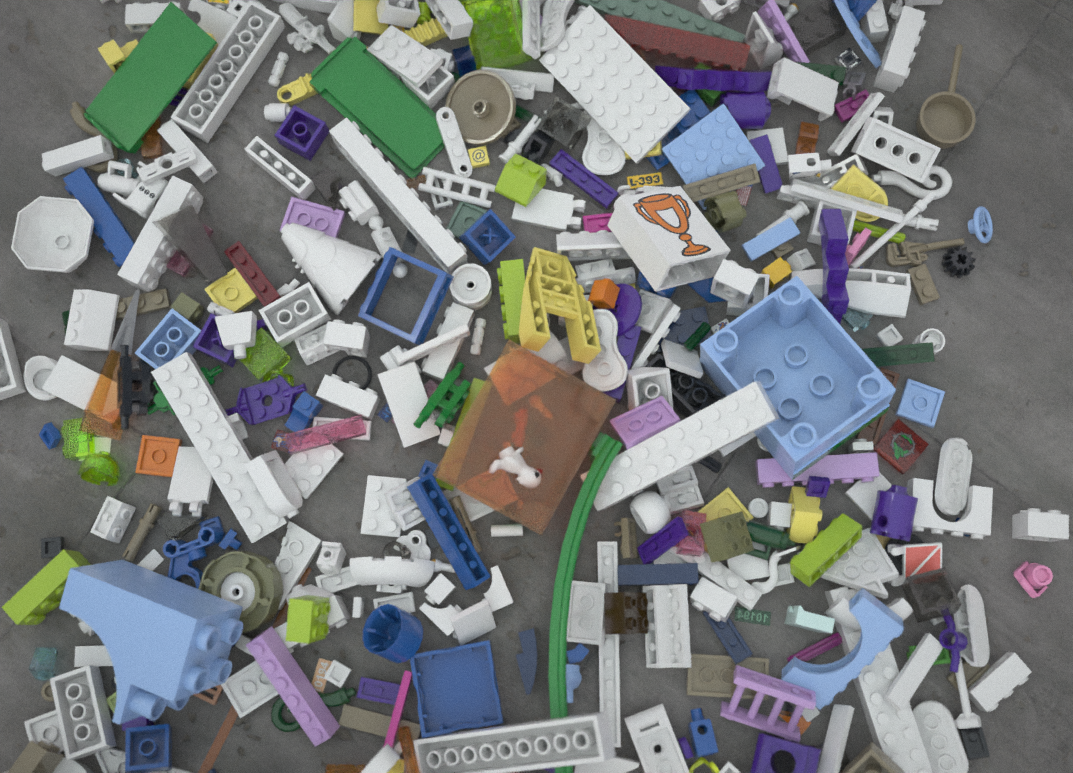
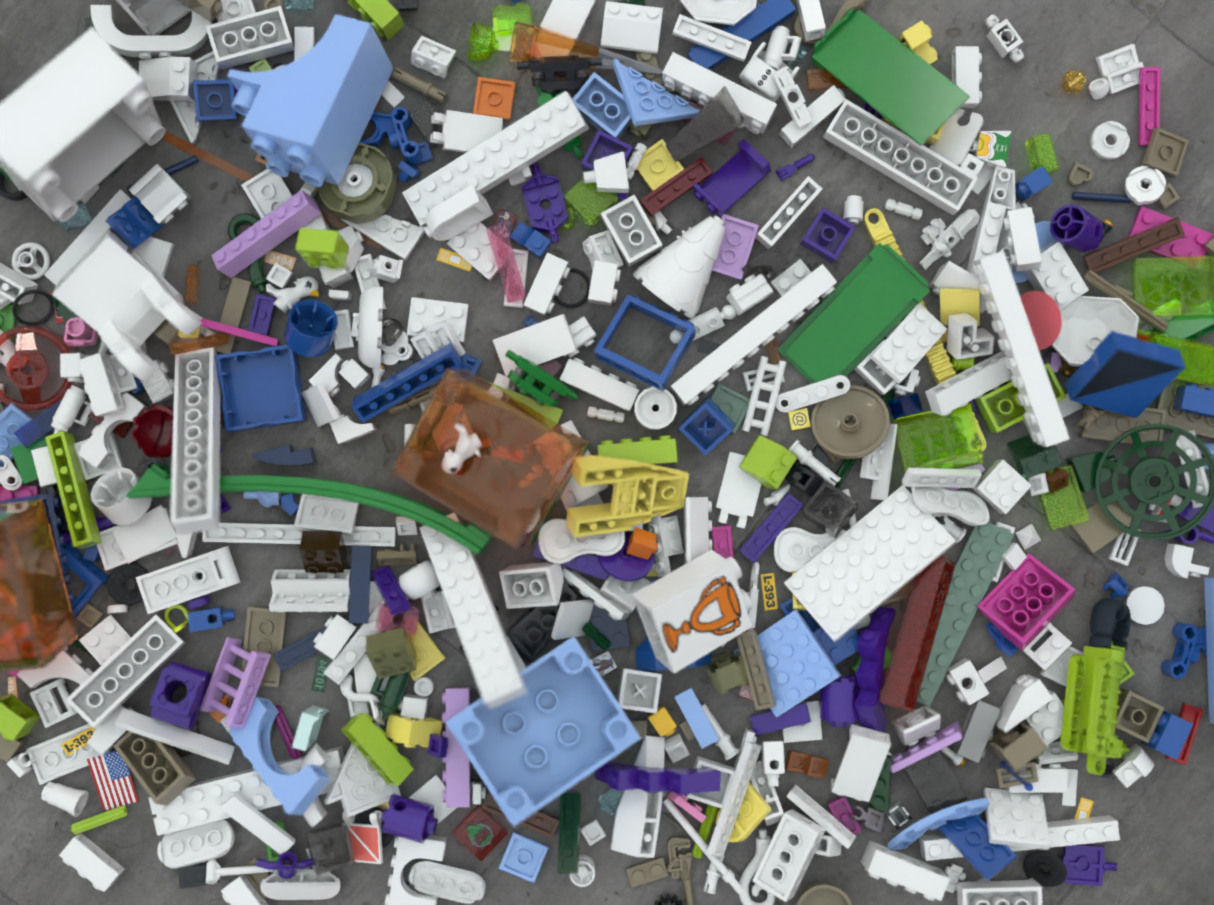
camera: 90 degrees right, 10 degrees up
white tile [395,324,470,366] -> none
lavender plate [609,396,680,450] -> none
white brick [710,259,760,309] -> none
none -> white animal [266,276,319,313]
none -> white plate [396,516,418,536]
none -> yellow sticker [436,247,472,272]
none -> light blue tile [612,59,703,126]
none -> white plate [672,14,751,62]
none -> dark purple panel [692,139,771,217]
none -> white plate [770,259,812,297]
none -> dark purple piece [776,154,815,181]

